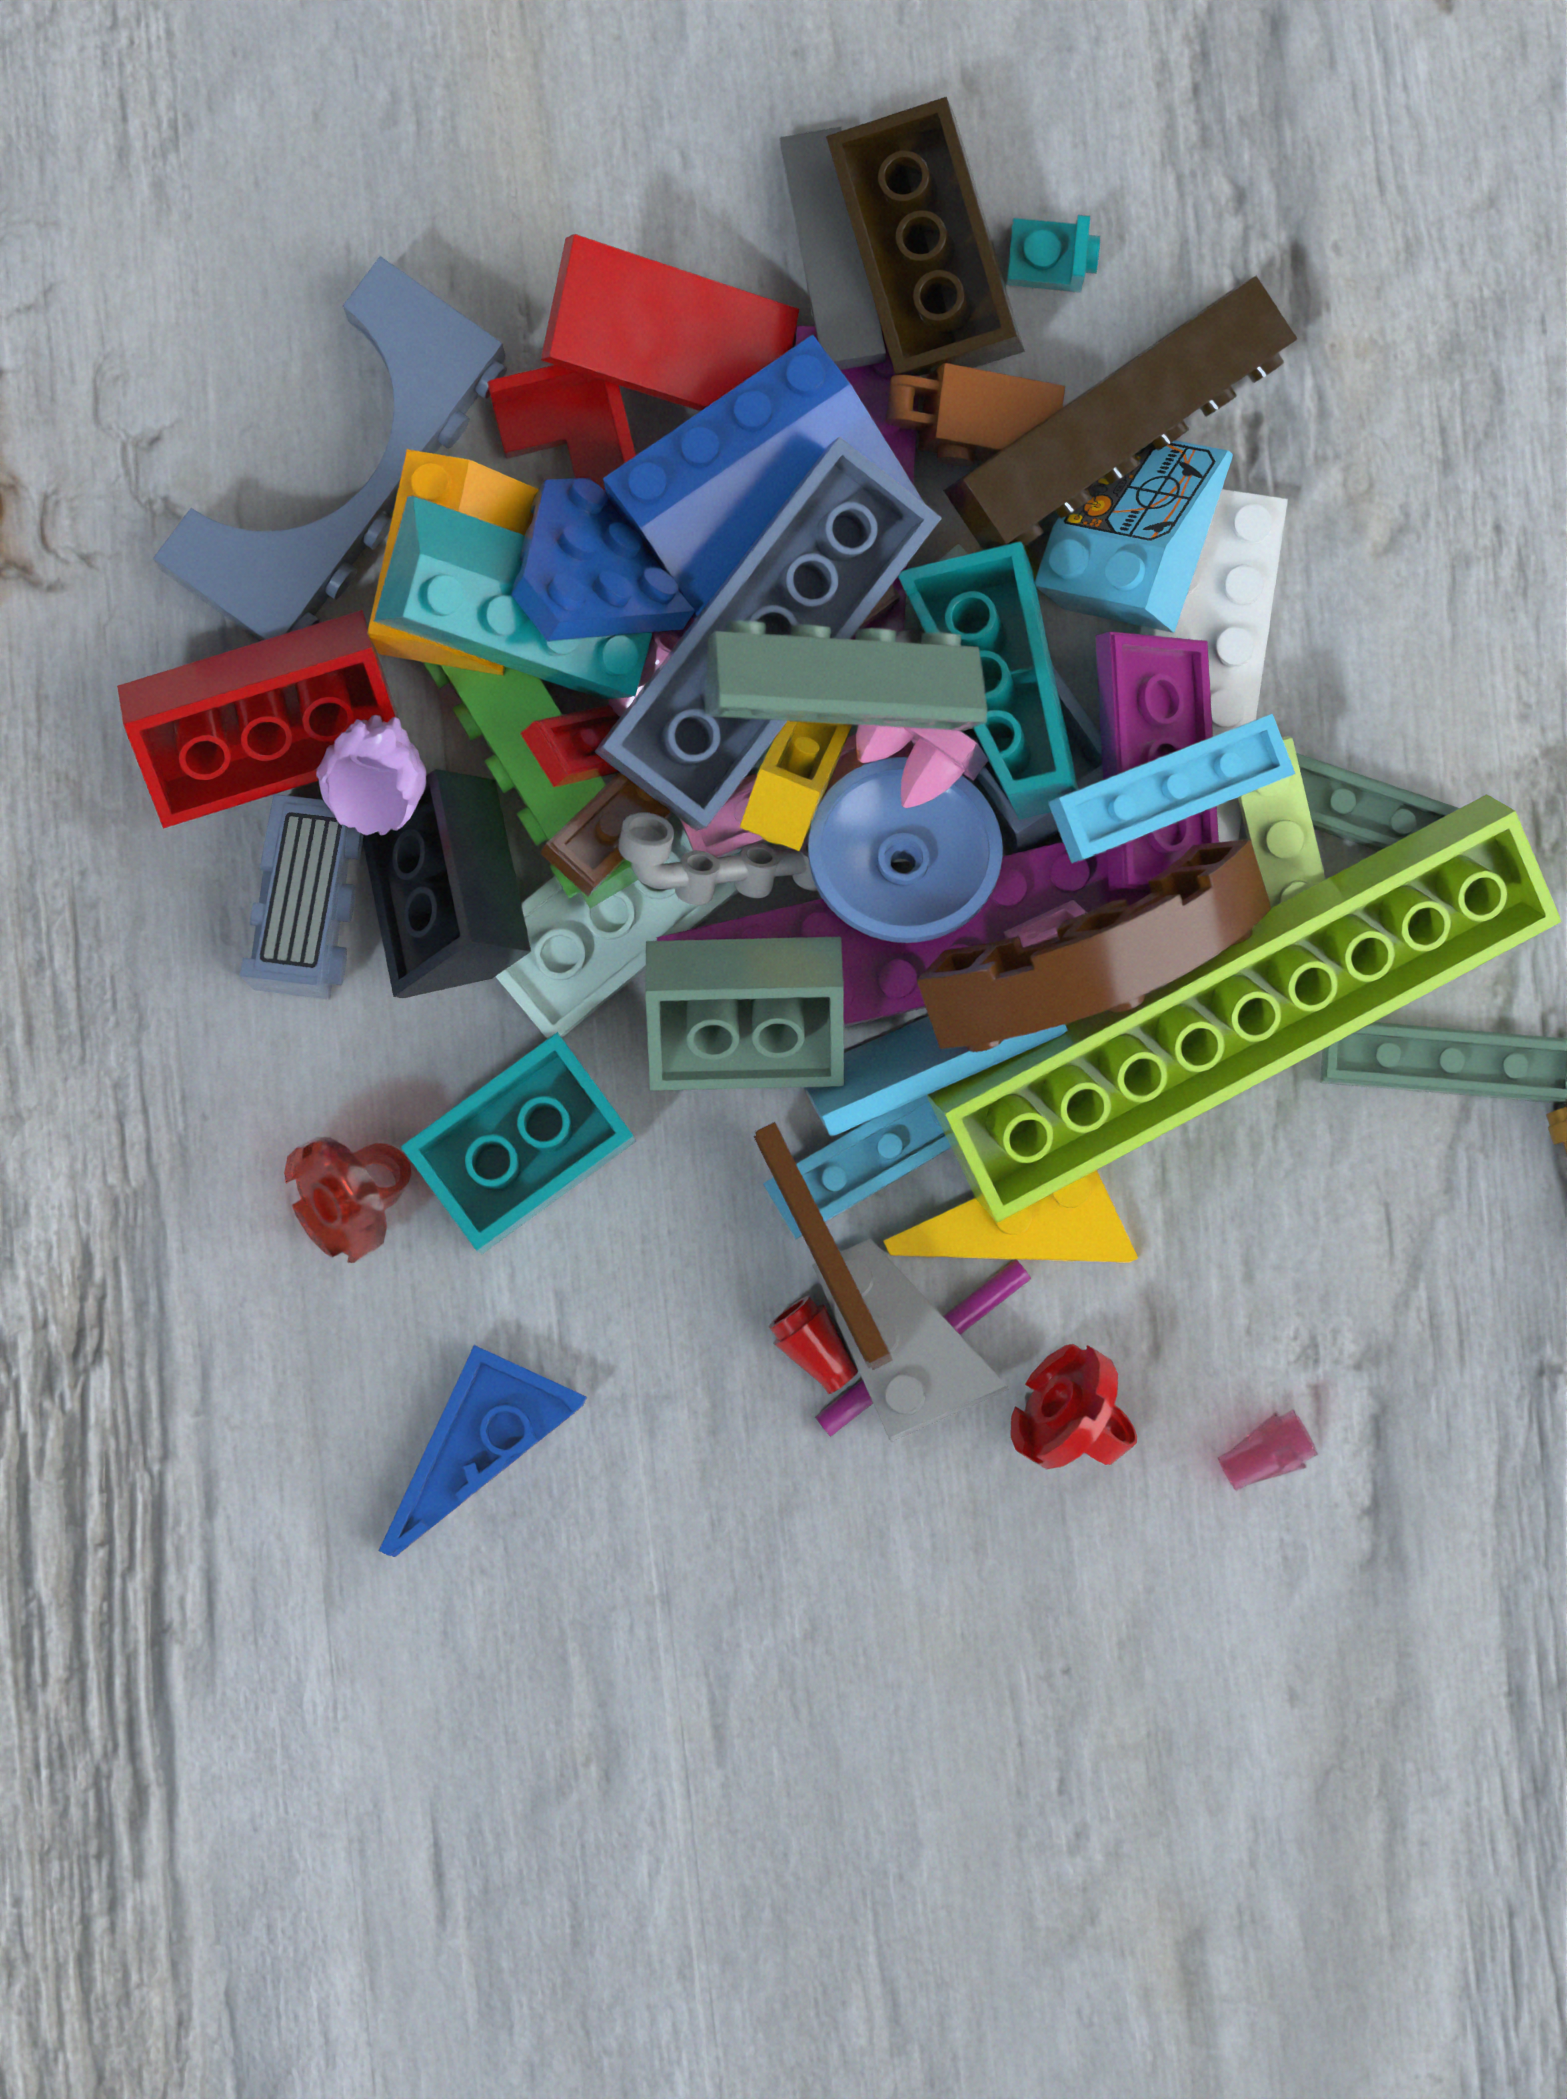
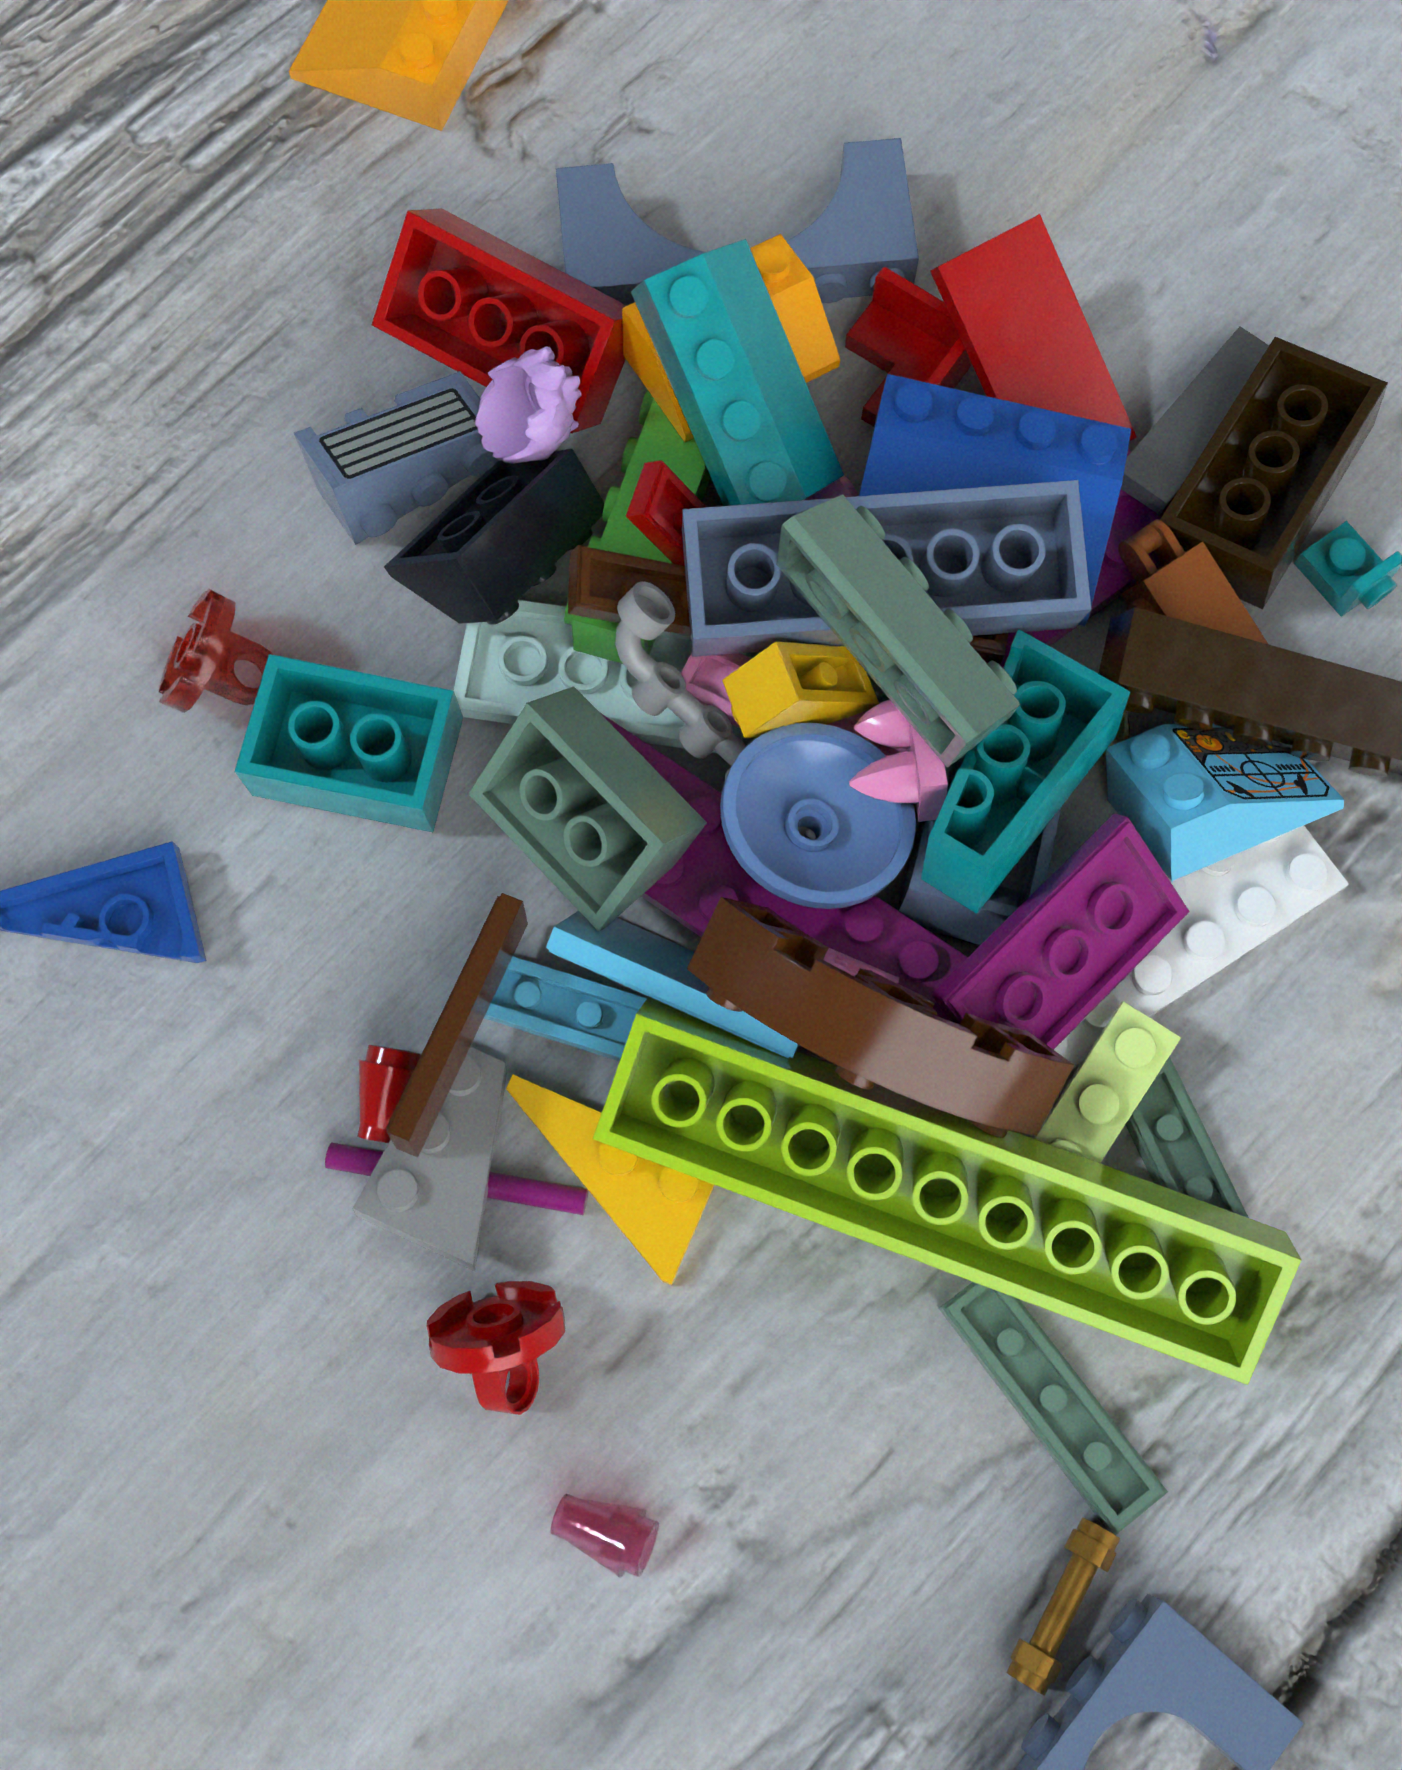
camera: 50 degrees right, 10 degrees down
blue plate [511,478,695,641] -> none
medium azure plate [1048,714,1295,863] -> none

